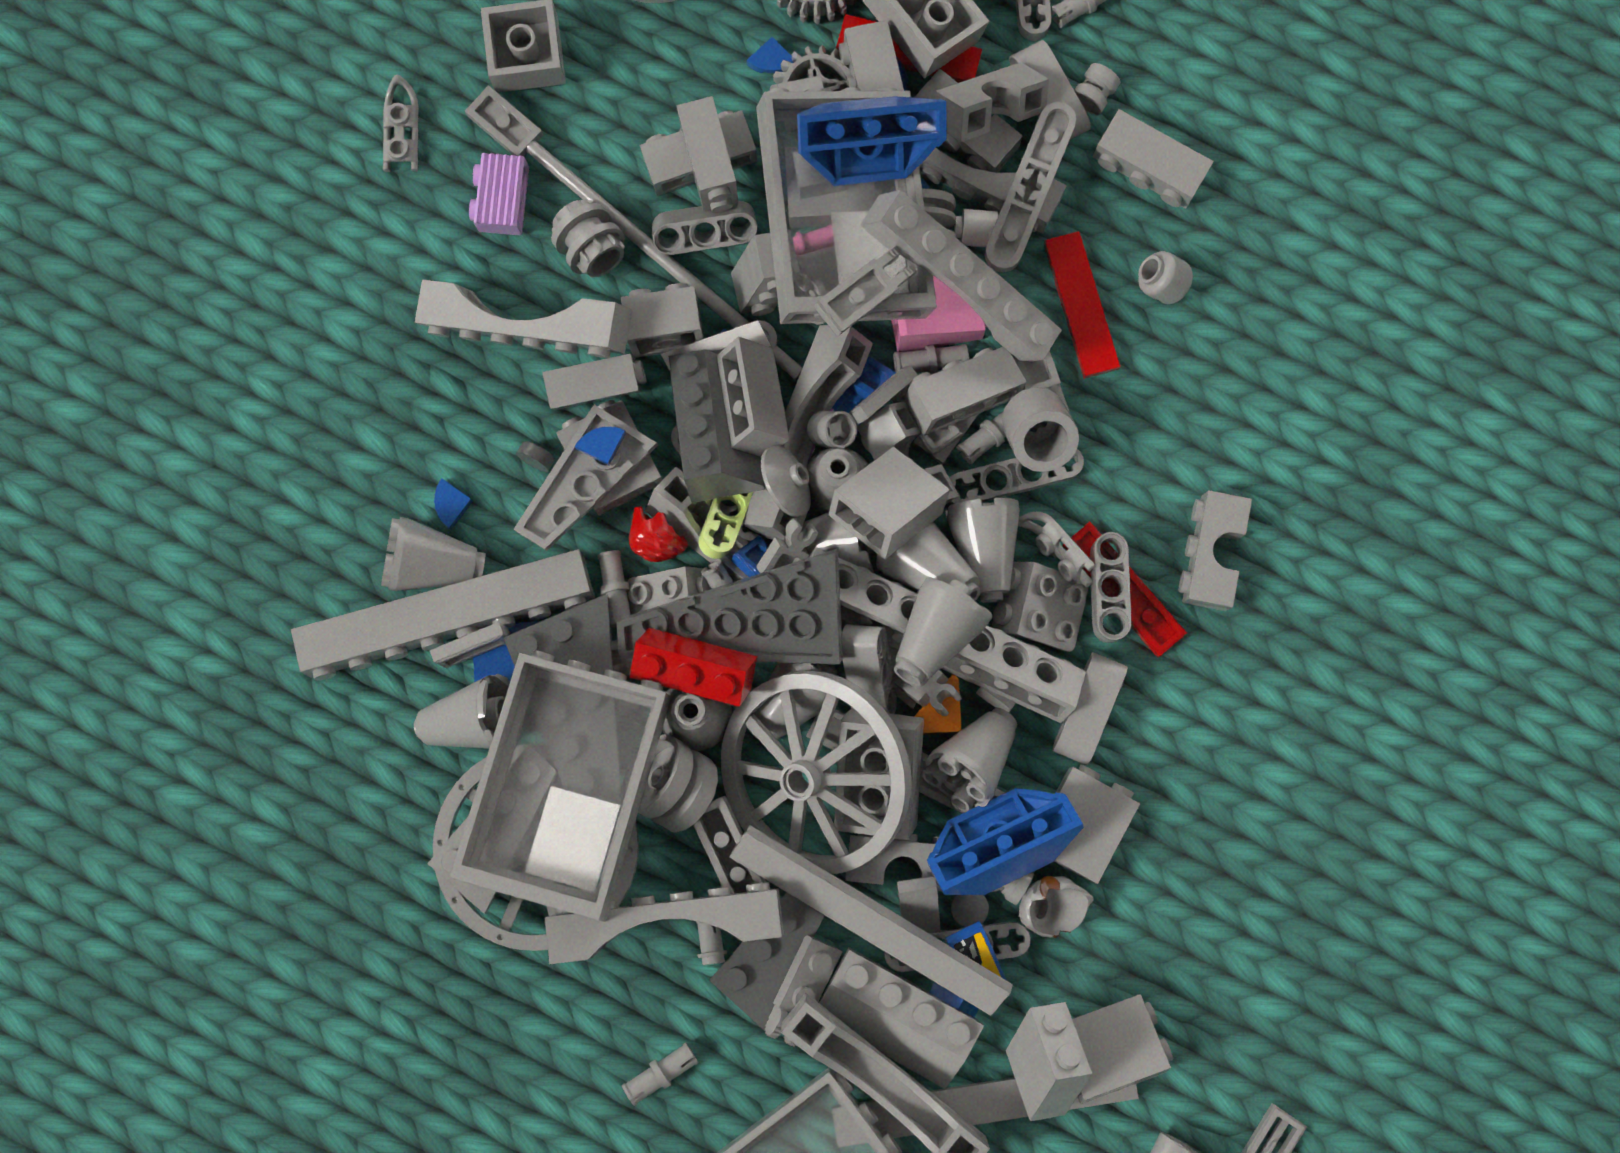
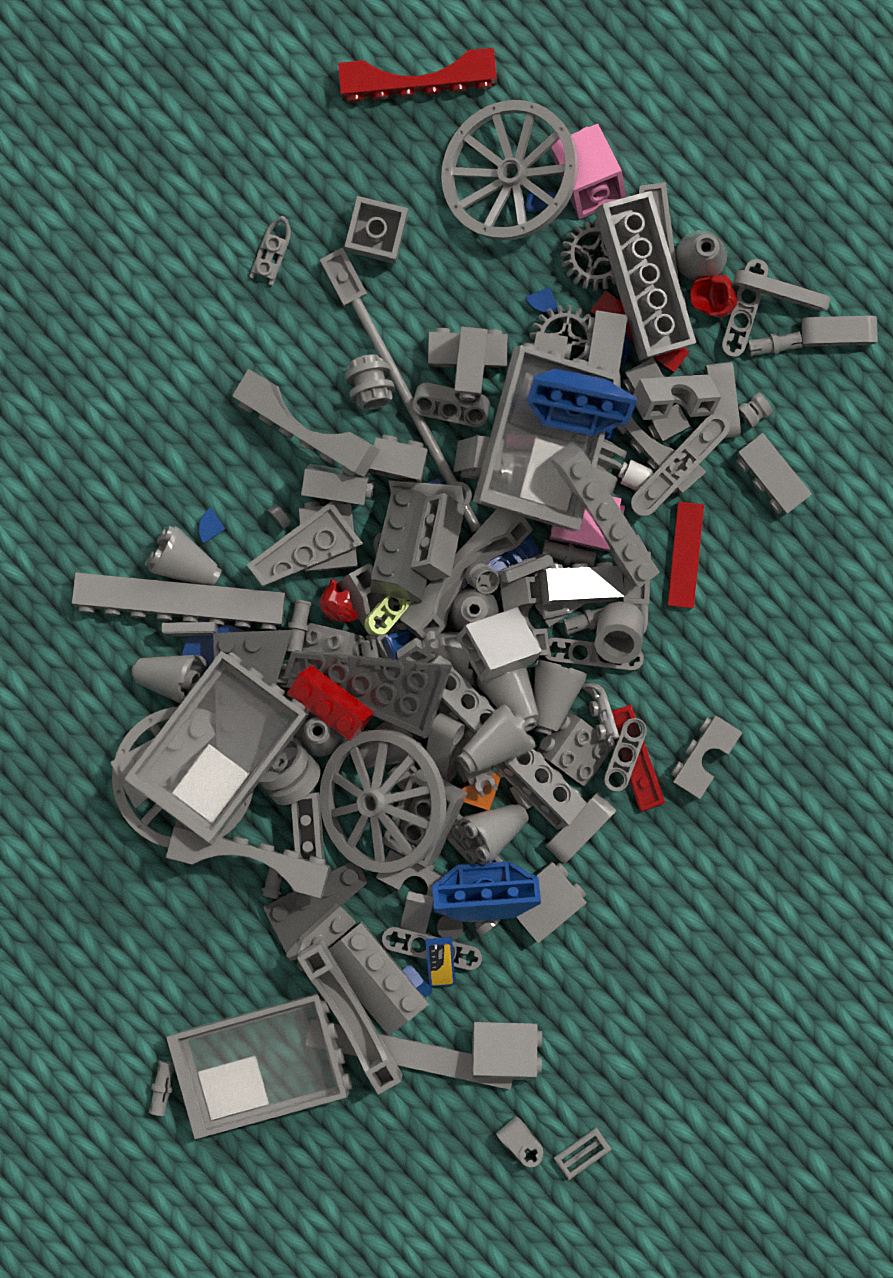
camera: 15 degrees right, 5 degrees up
lavender brick [469,153,529,235] -> none
blue tile [575,427,626,466] -> none
light grey pin [621,1042,699,1106] -> none
light grey tile [730,825,1013,1016] -> none
light grey dish [761,445,811,517] -> none
light grey hinge [813,246,917,337] -> none
light grey brick [1006,1002,1092,1121] -> none
light grey hair [1019,876,1094,939] -> none
light grey head [1138,251,1193,304] -> none

